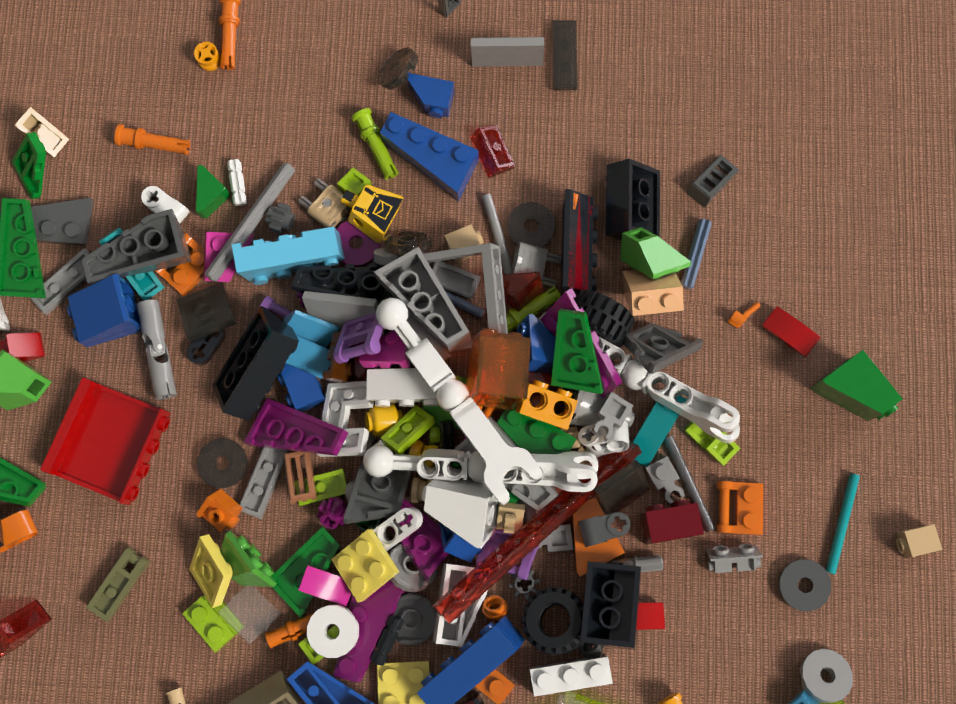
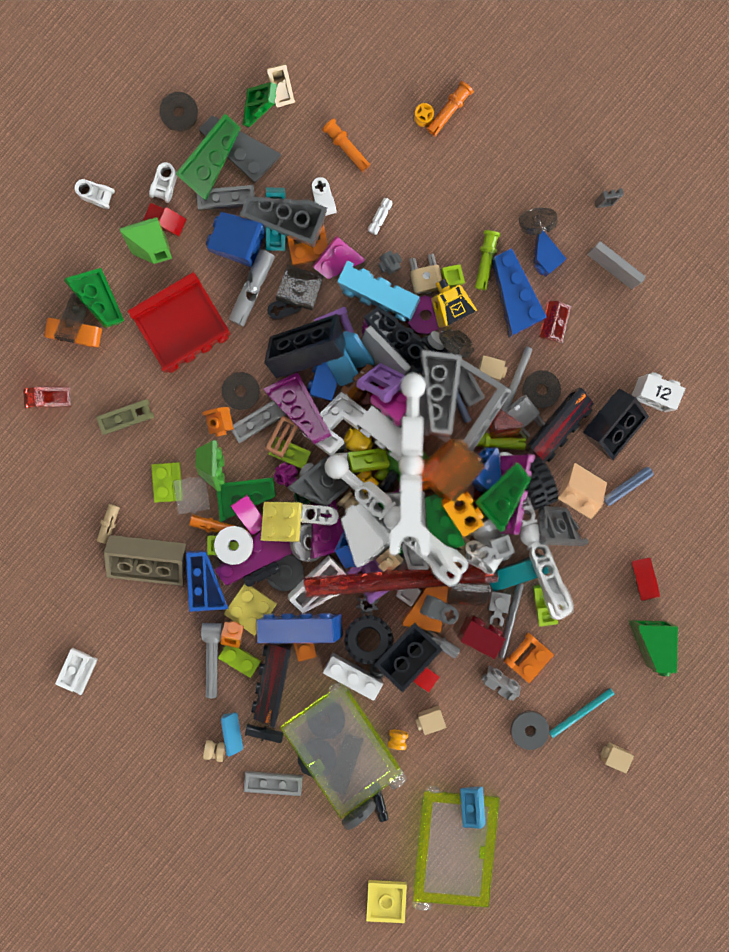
camera: 30 degrees right, 10 degrees up
light yellow plate [189,534,233,608] -> none
green slope [196,165,231,219] -> none
light grey axle [205,163,295,282] -> none
orange plate [482,595,508,620] -> none
clear smoke tile [552,20,578,91] -> none
bright green slope [620,227,691,279] -> none
dark grey slope [687,155,739,207] -> none
orange hand [728,302,761,328] -> none
light grey tile [799,649,853,703] -> none
none -> tan brick [416,705,447,735]
none -> white brick [632,372,685,412]

